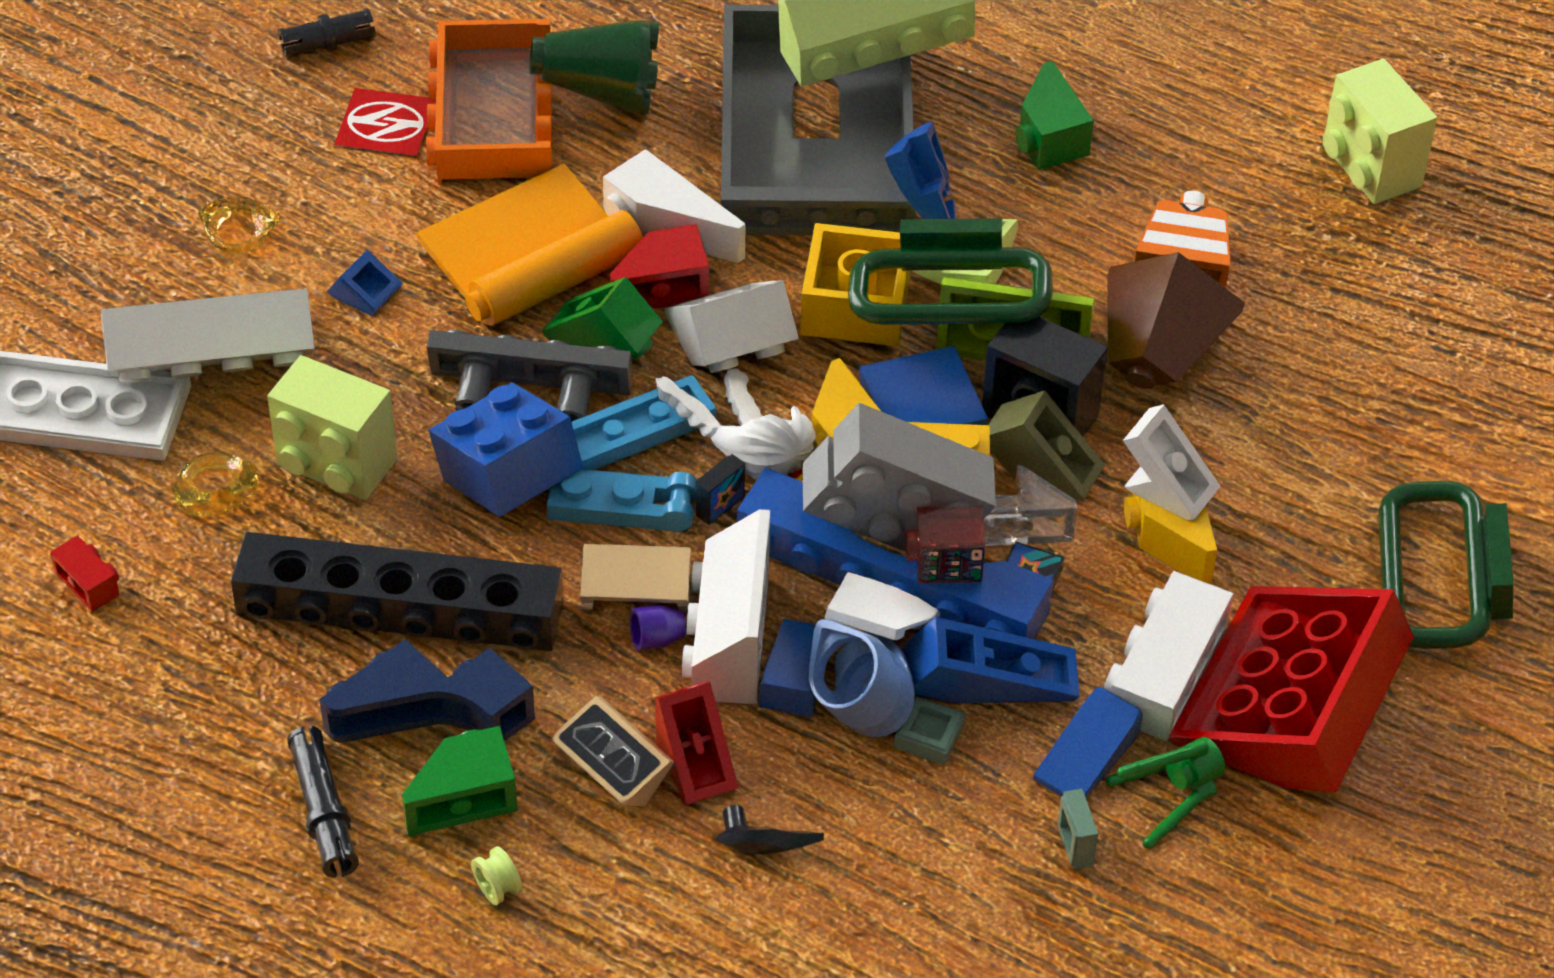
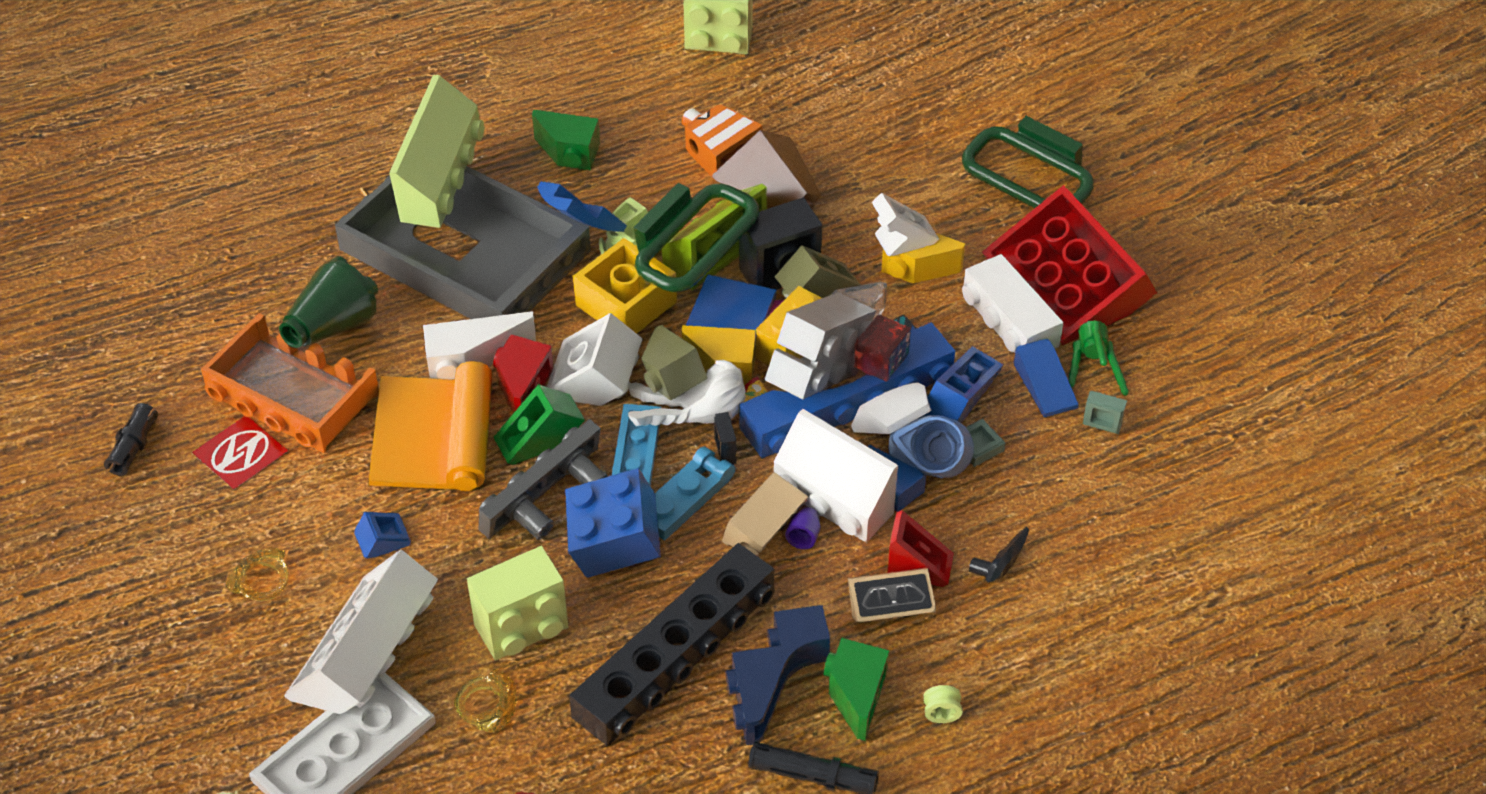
camera: 55 degrees left, 0 degrees up
none -> olive slope [642,325,708,401]

